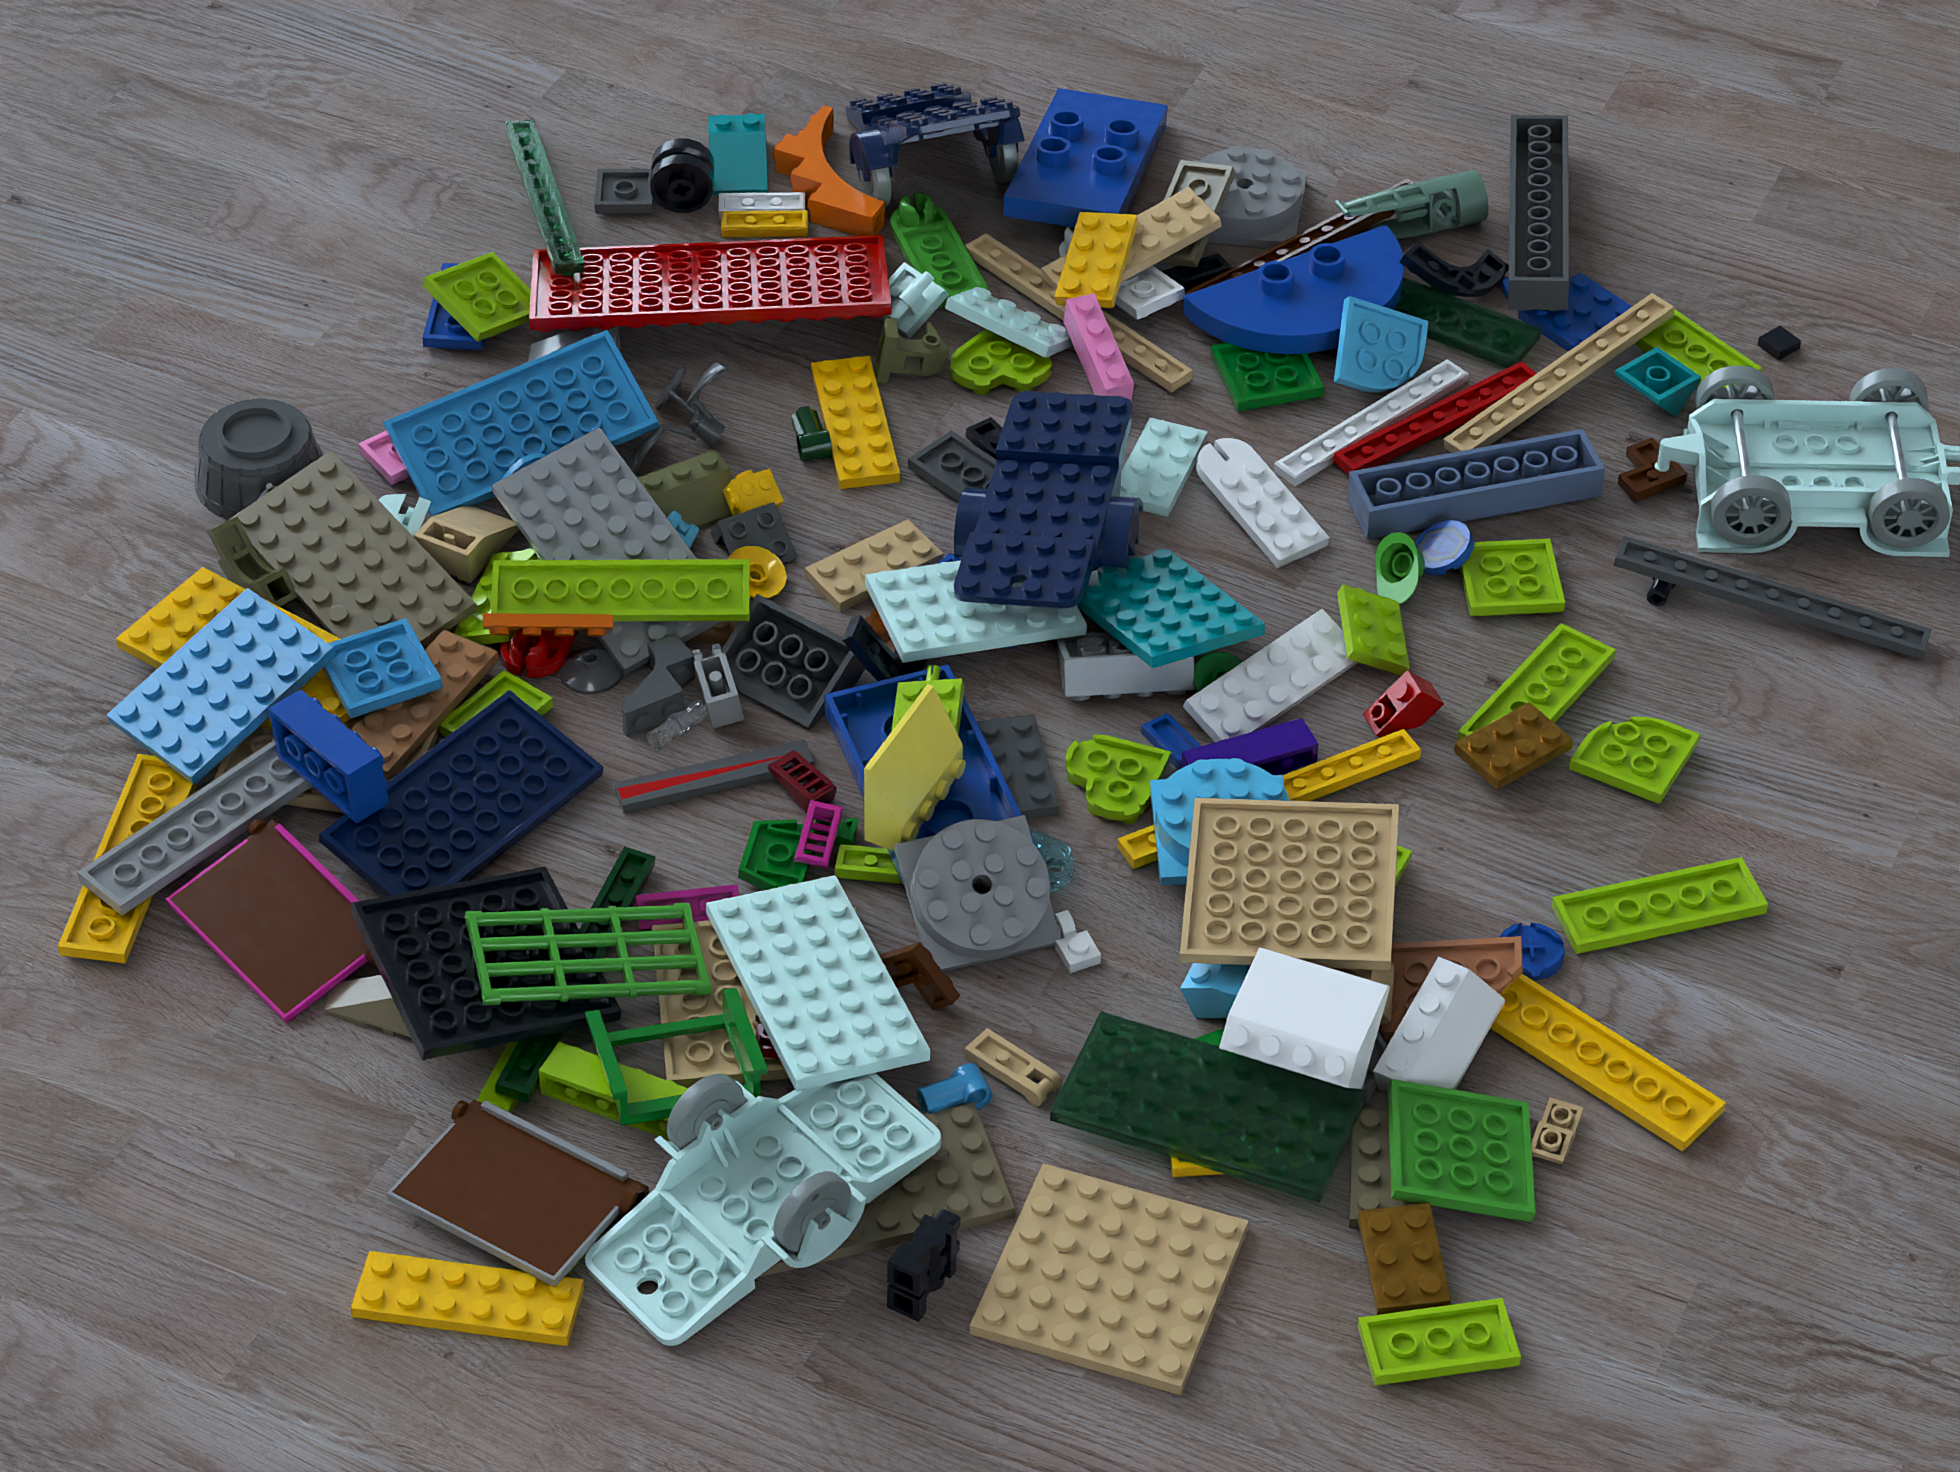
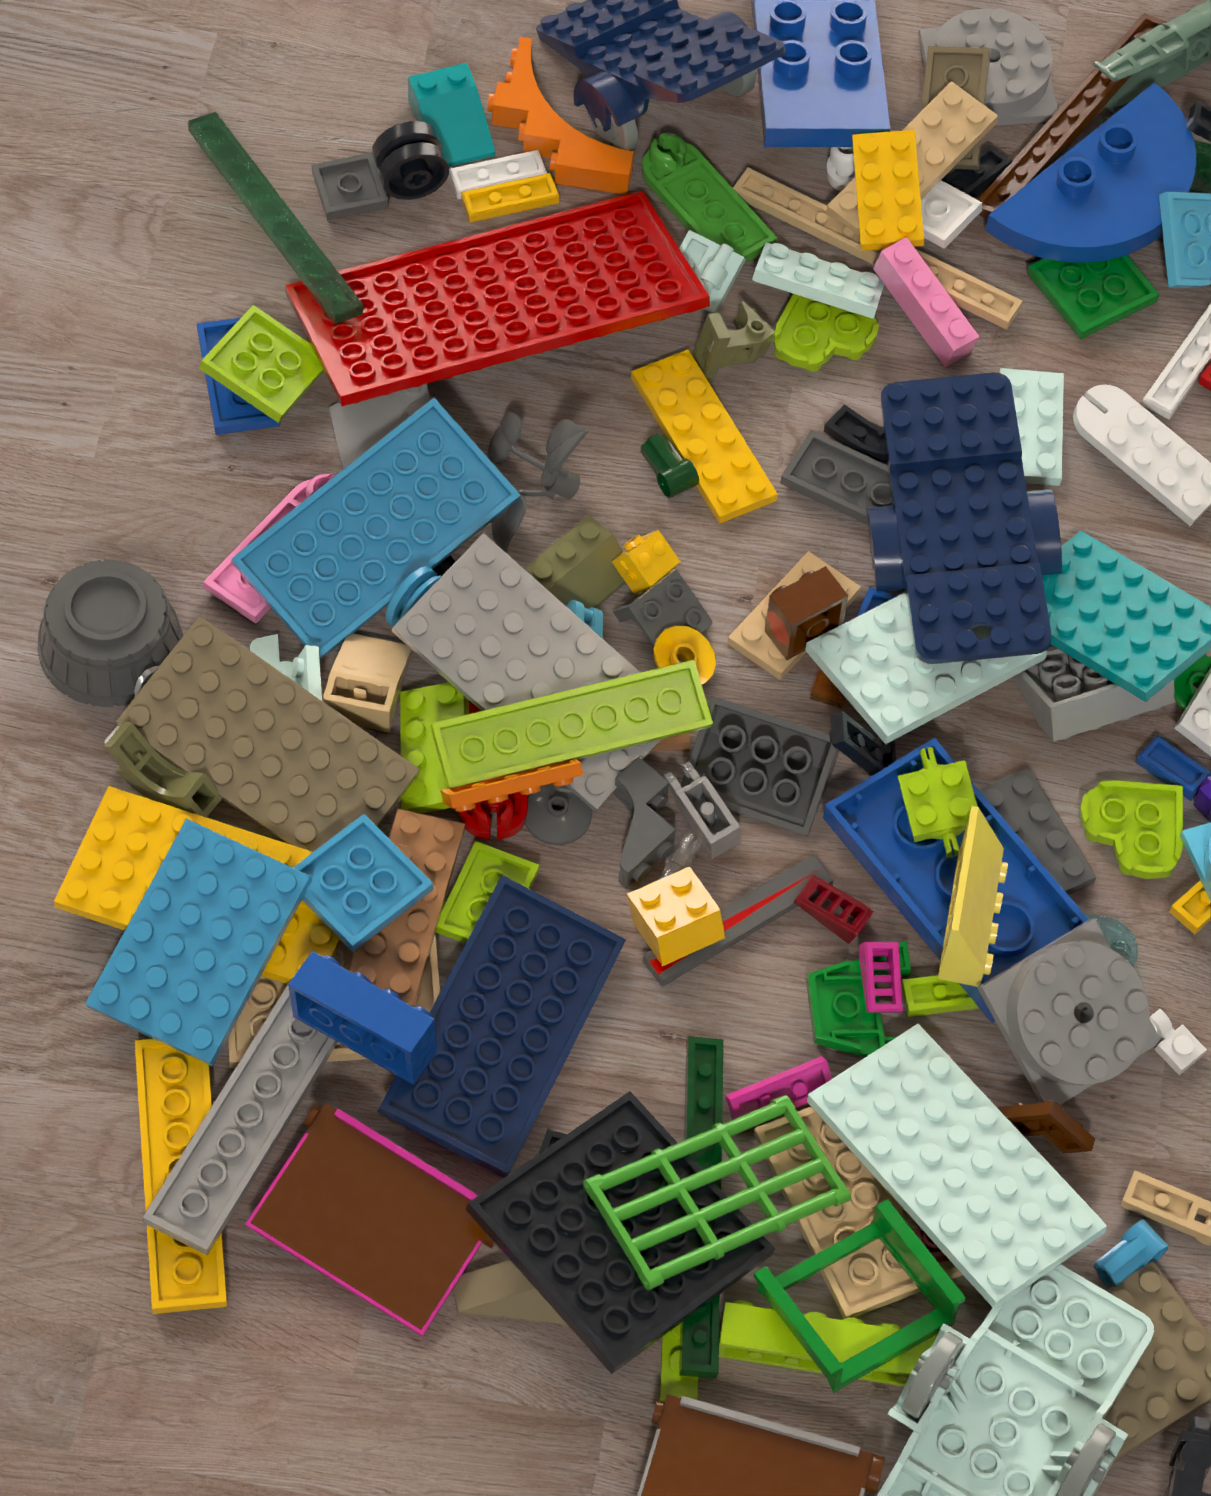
camera: 20 degrees left, 15 degrees up
none -> yellow brick [627,866,725,966]
none -> reddish brown brick [765,566,848,660]

